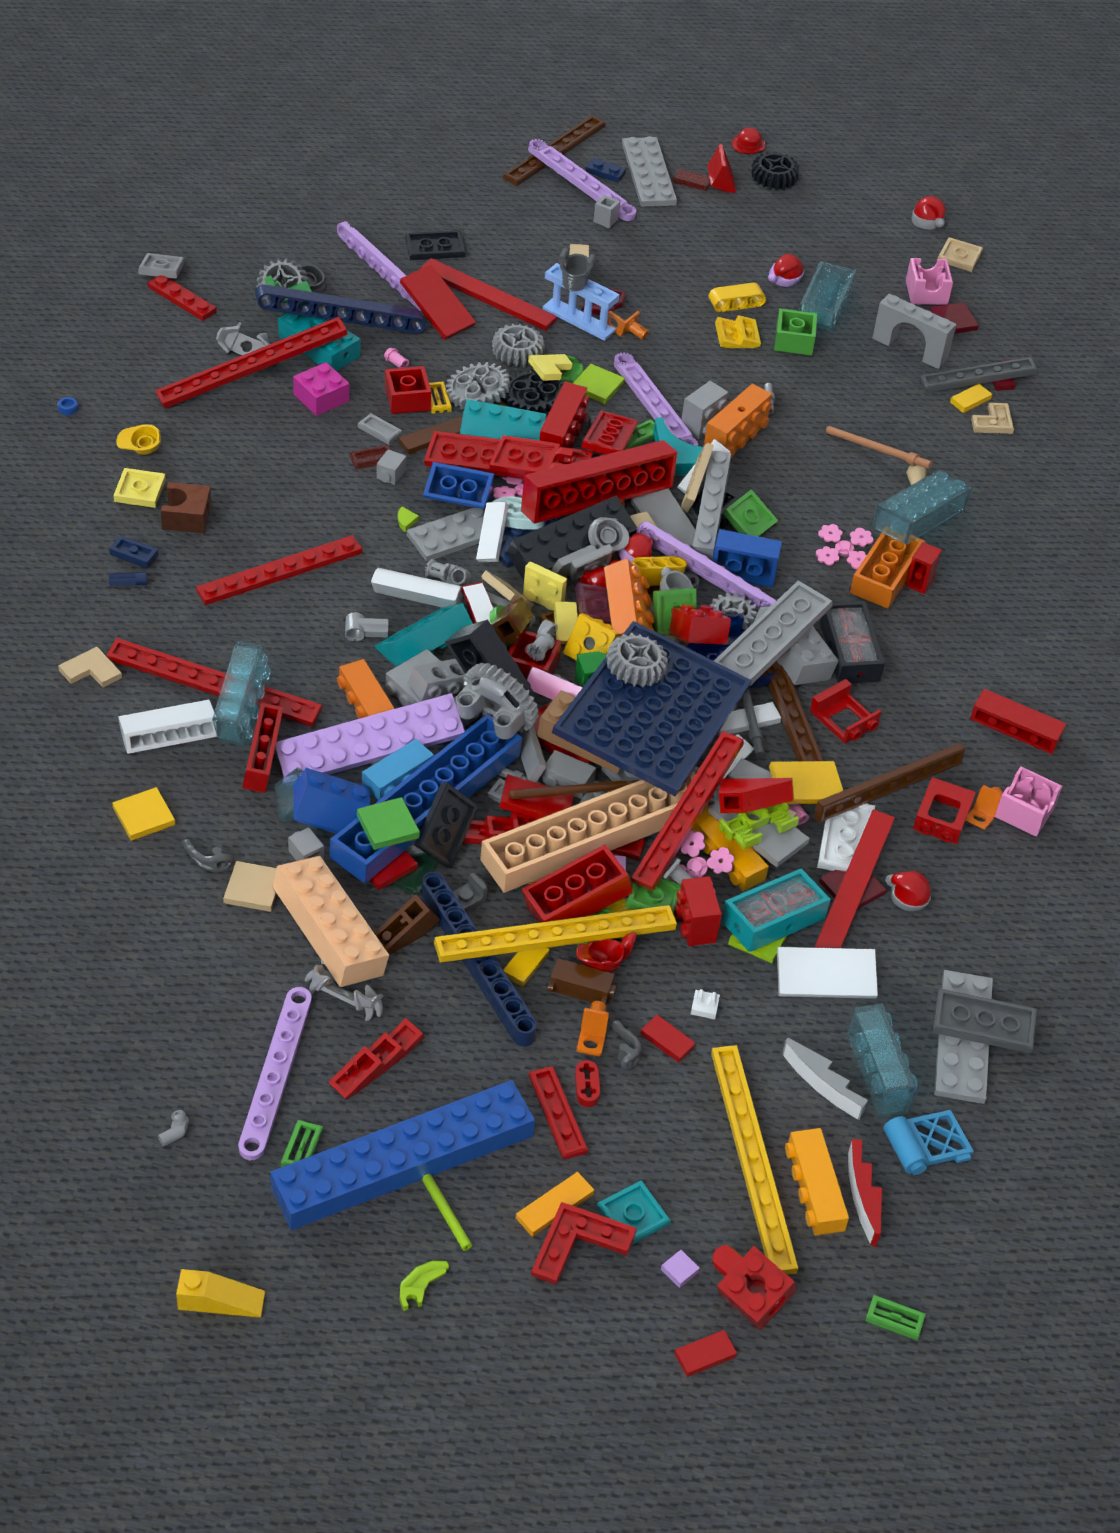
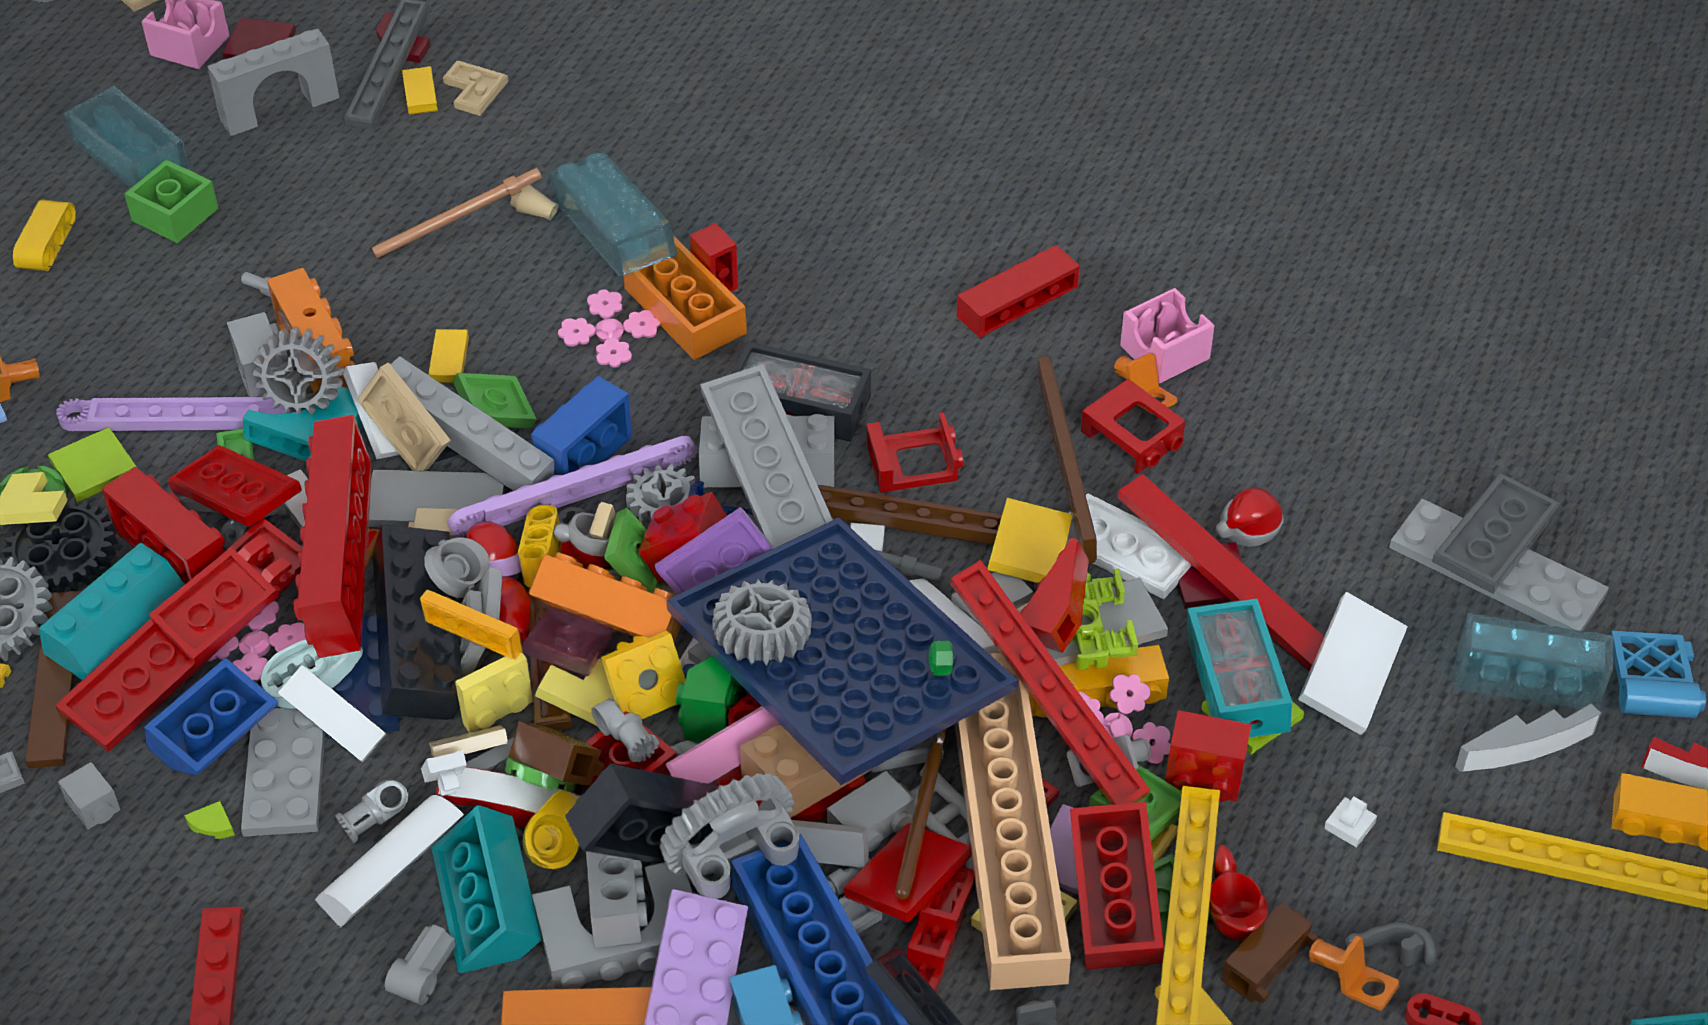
camera: 60 degrees left, 0 degrees up
clear red tile [349,445,391,470] -> none
red tile [640,1015,696,1063] -> none
yellow slope [715,315,761,348] -> none
red piece [768,253,804,287] -> none
none -> light grey gear [253,327,344,415]
none -> light orange tile [420,589,522,660]
none -> white tile [421,751,467,796]
none -> yellow tile [428,329,469,383]
none -> tan tile [590,502,616,540]
none -> medium lavender tile [655,507,774,595]
none -> green tile [928,641,953,675]

